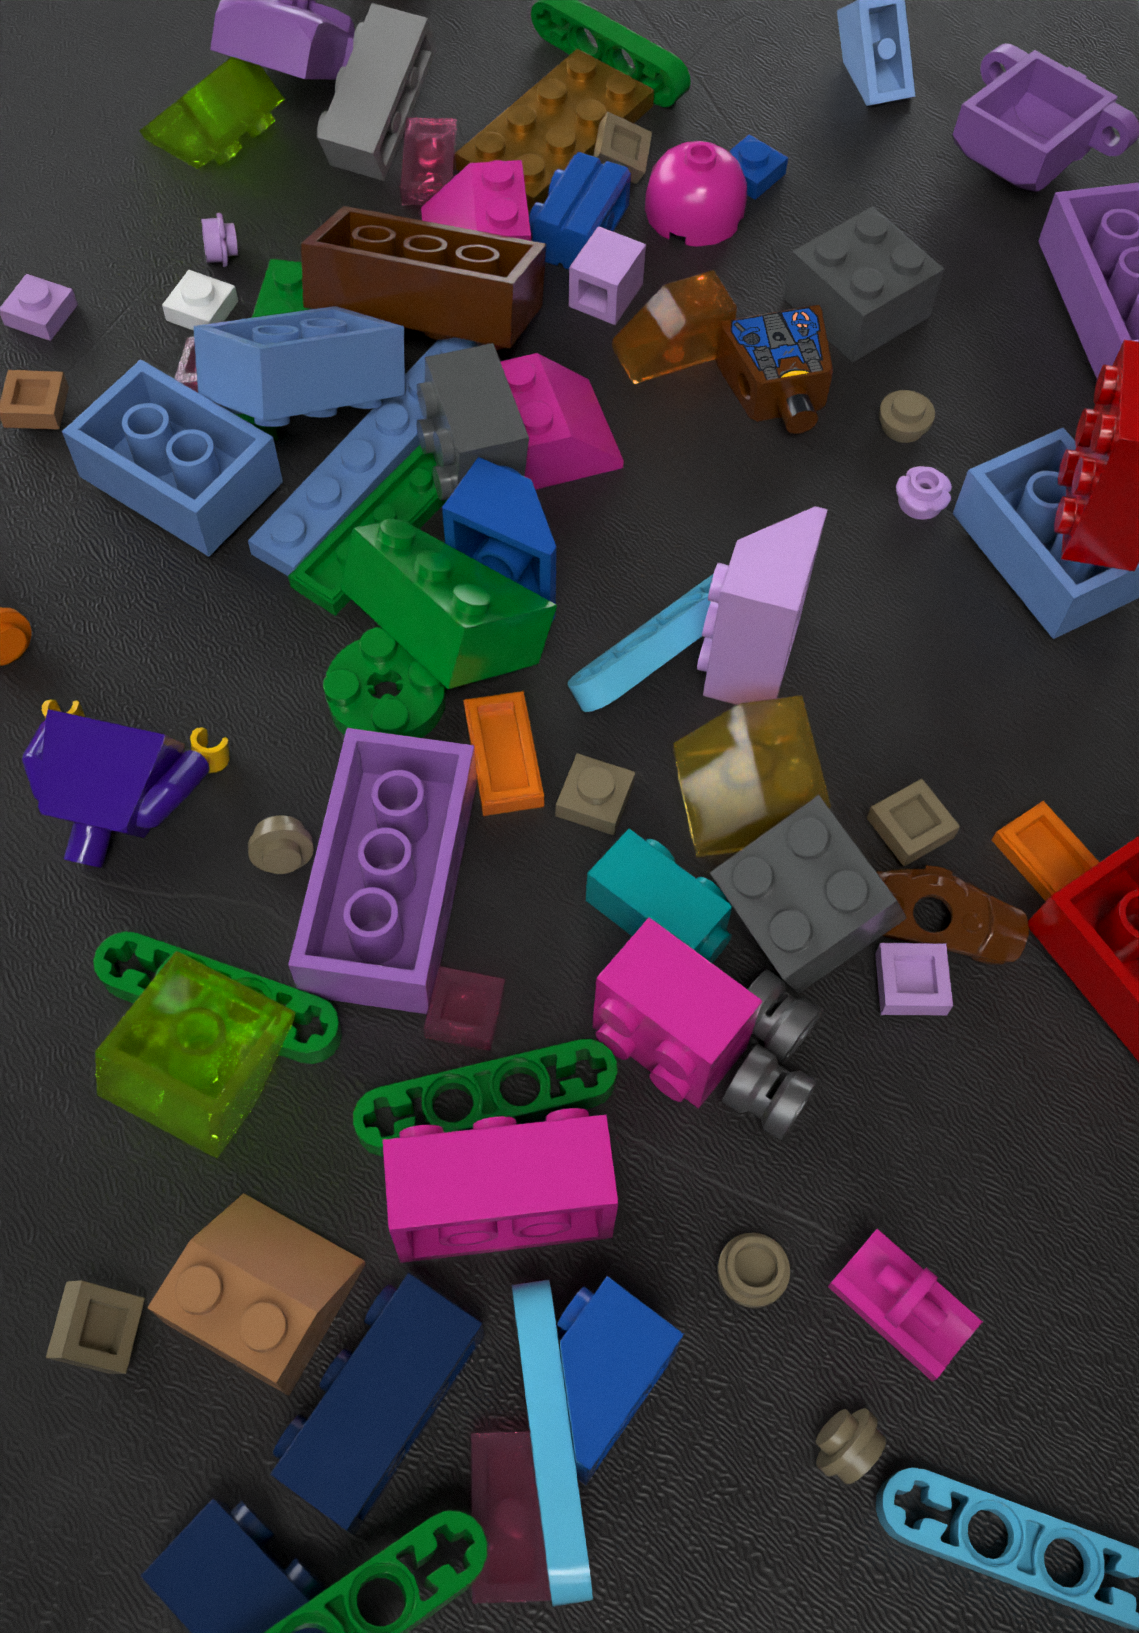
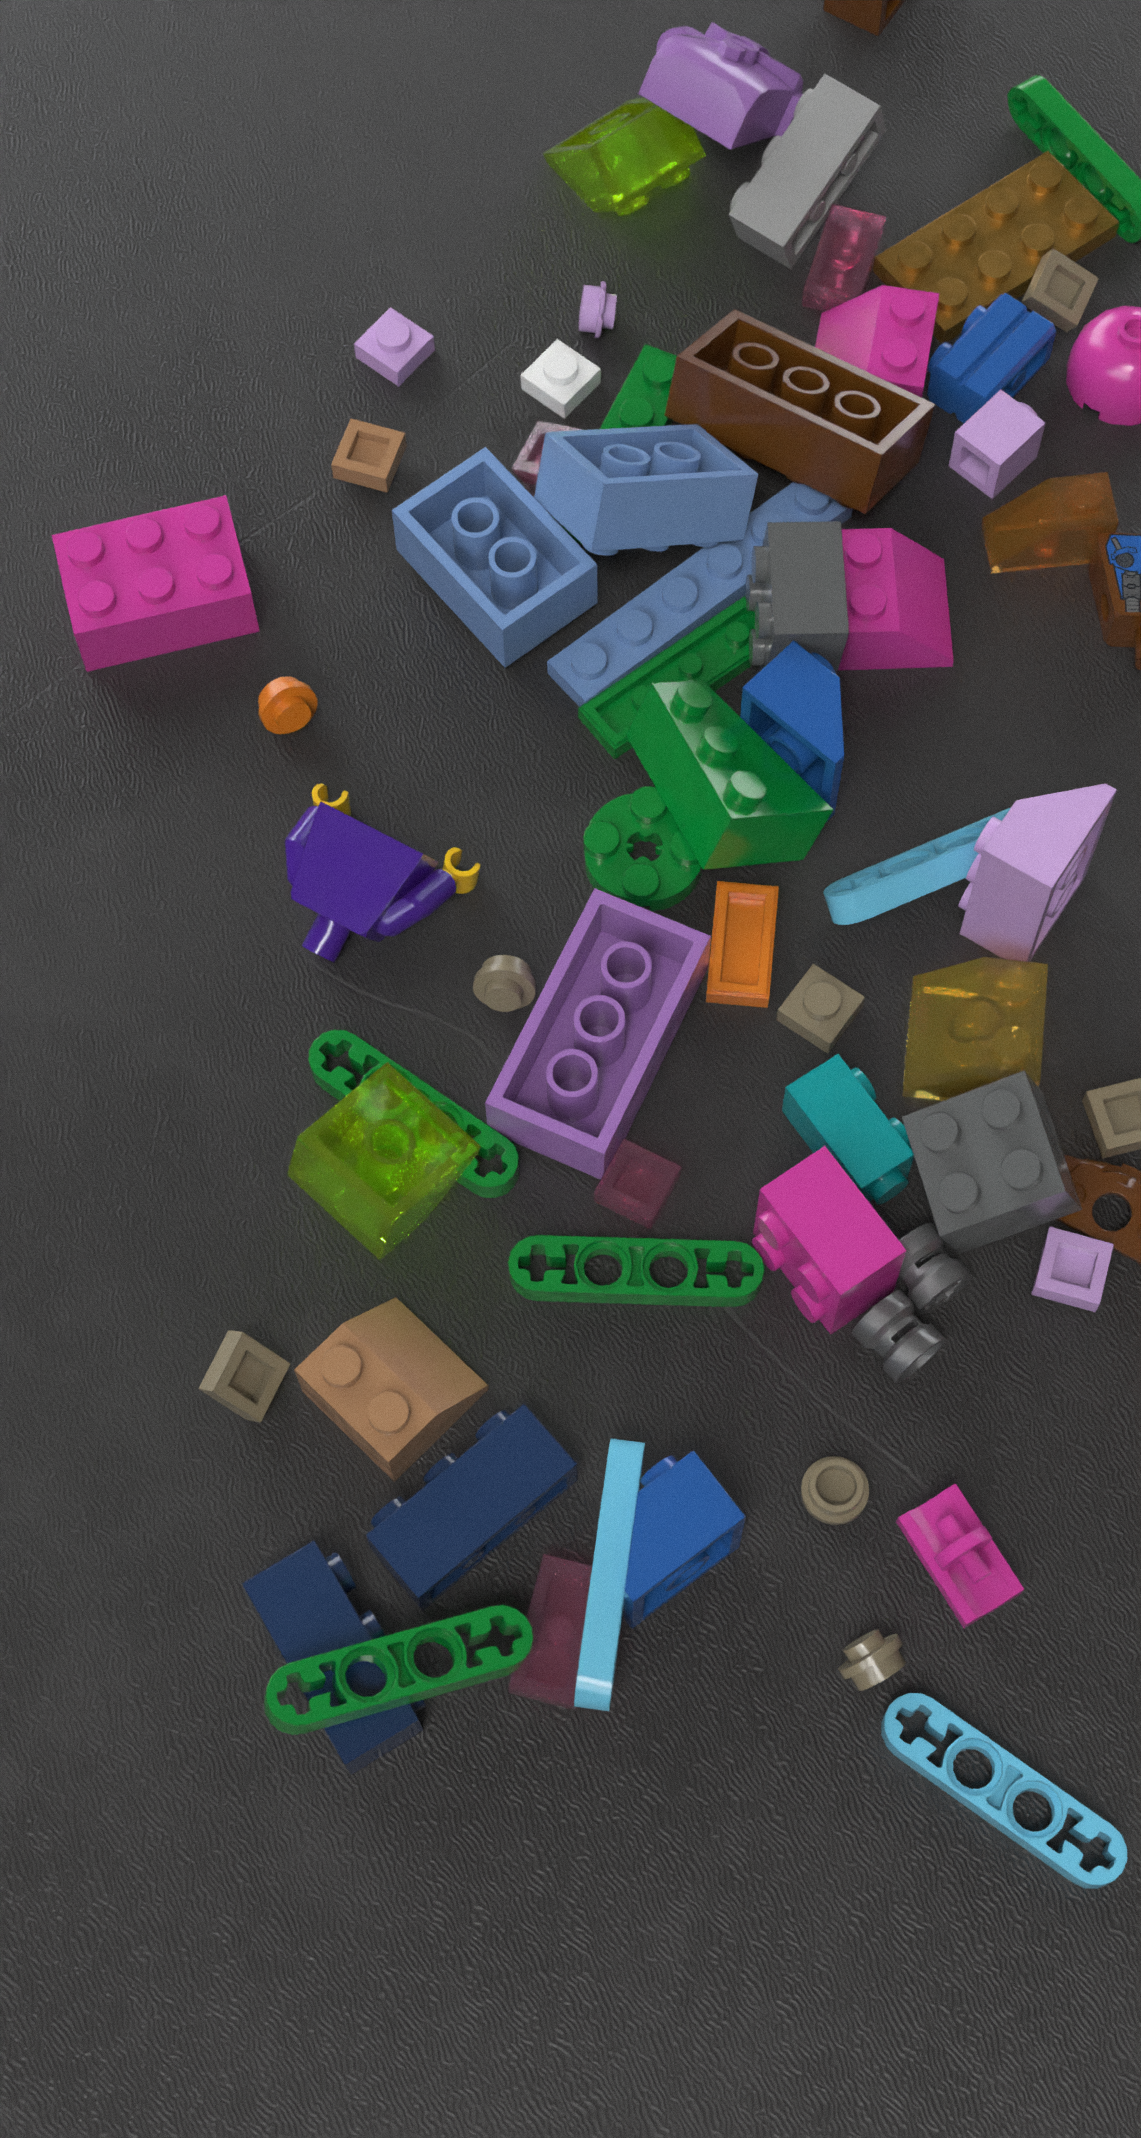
camera: 20 degrees right, 5 degrees up
dark pink brick [383,1108,618,1263] -> none

